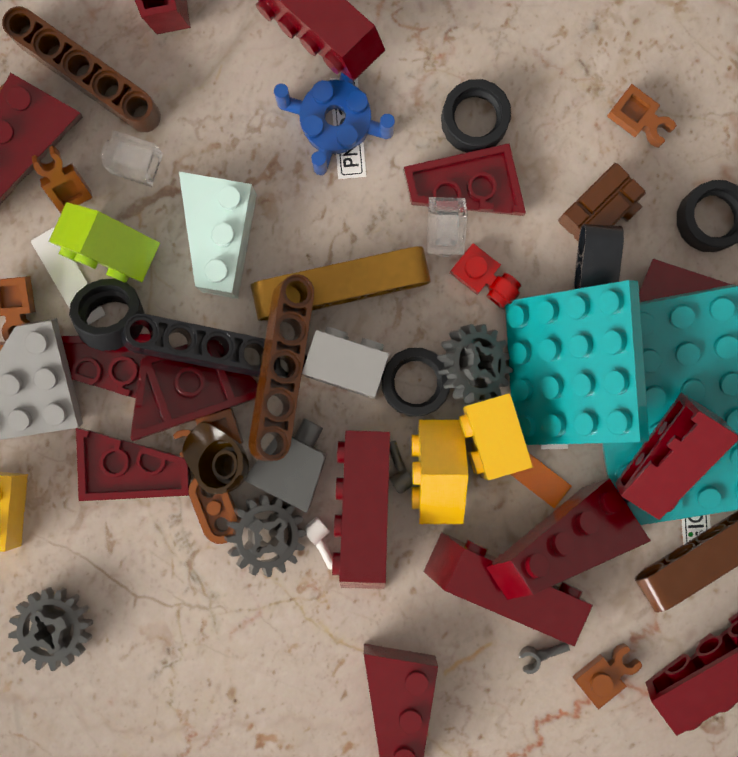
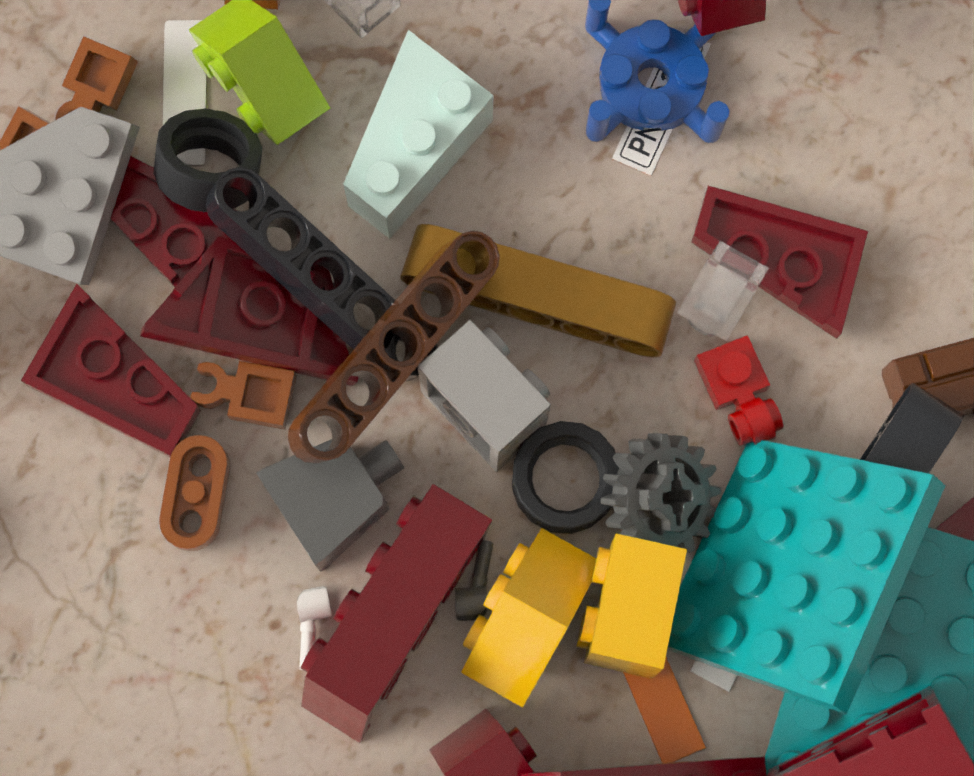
camera: 25 degrees right, 10 degrees down
dark brown piece [182,421,249,494] -> none
dark grey gear [224,495,307,577] -> none
black tyre [441,79,511,153] -> none

